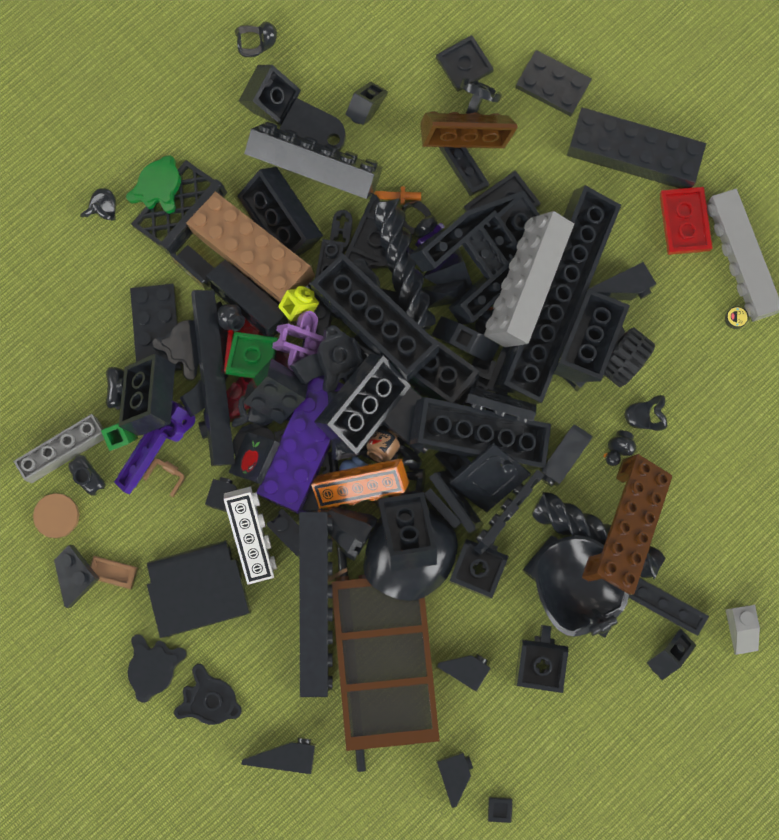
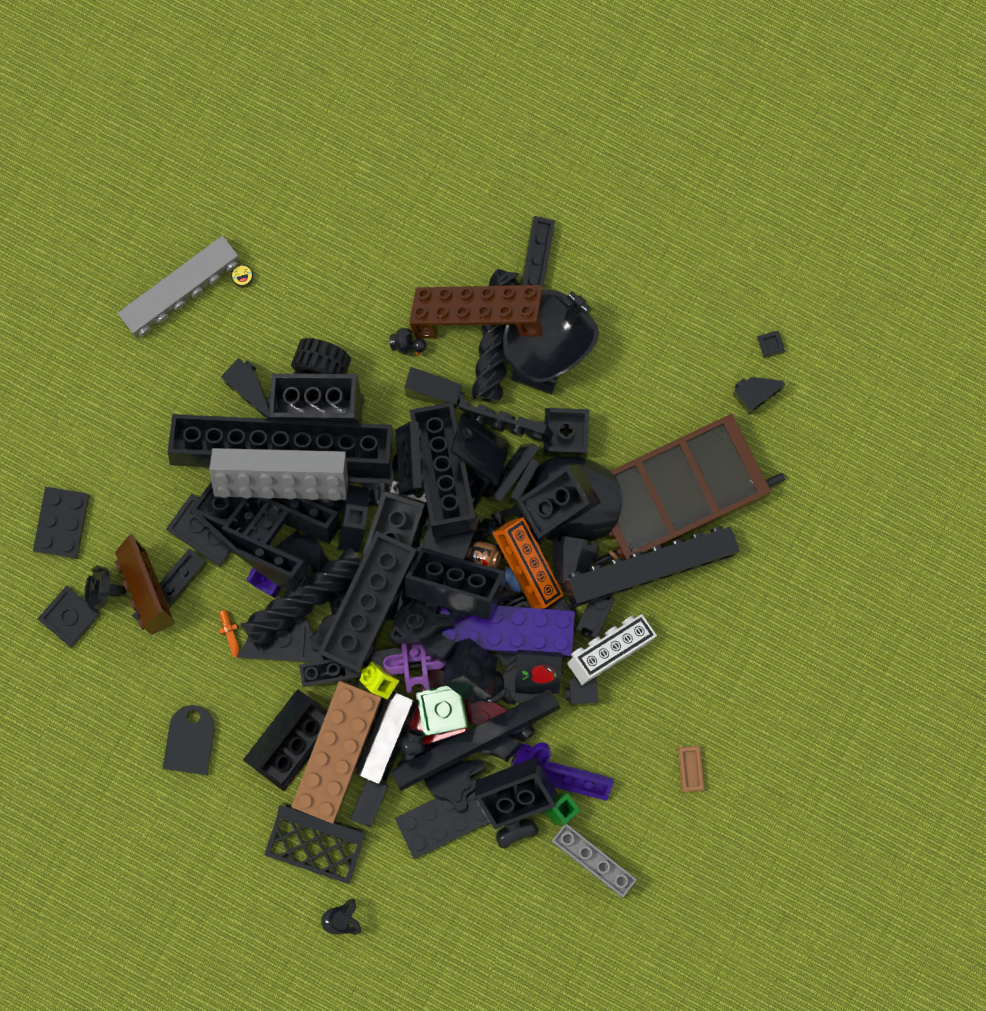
camera: 105 degrees left, 0 degrees up
medium nougat tile [33,493,80,539] -> none
black wing [54,545,100,608] -> none
black piece [68,455,106,496] -> none
green tile [126,155,181,214] -> none
black tile [127,634,187,703] -> none
medium nougat piece [143,459,185,497] -> none
black piece [147,540,251,638] -> none
black tile [174,664,242,725] -> none
black piece [235,22,277,57] -> none
black slope [239,65,301,126] -> none
black slope [241,737,316,774] -> none
brick [244,122,383,199] -> none
black beam [330,210,353,251] -> none
black slope [345,81,388,125] -> none
black piece [401,200,438,238] -> none
black slope [436,654,491,692] -> none
black hinge [514,625,568,693] -> none
black brick [567,107,706,189] -> none
black piece [624,395,668,431] -> none
black slope [647,629,697,680] -> none
red plate [659,187,713,255] -> none
light grey slope [725,605,760,655] -> none

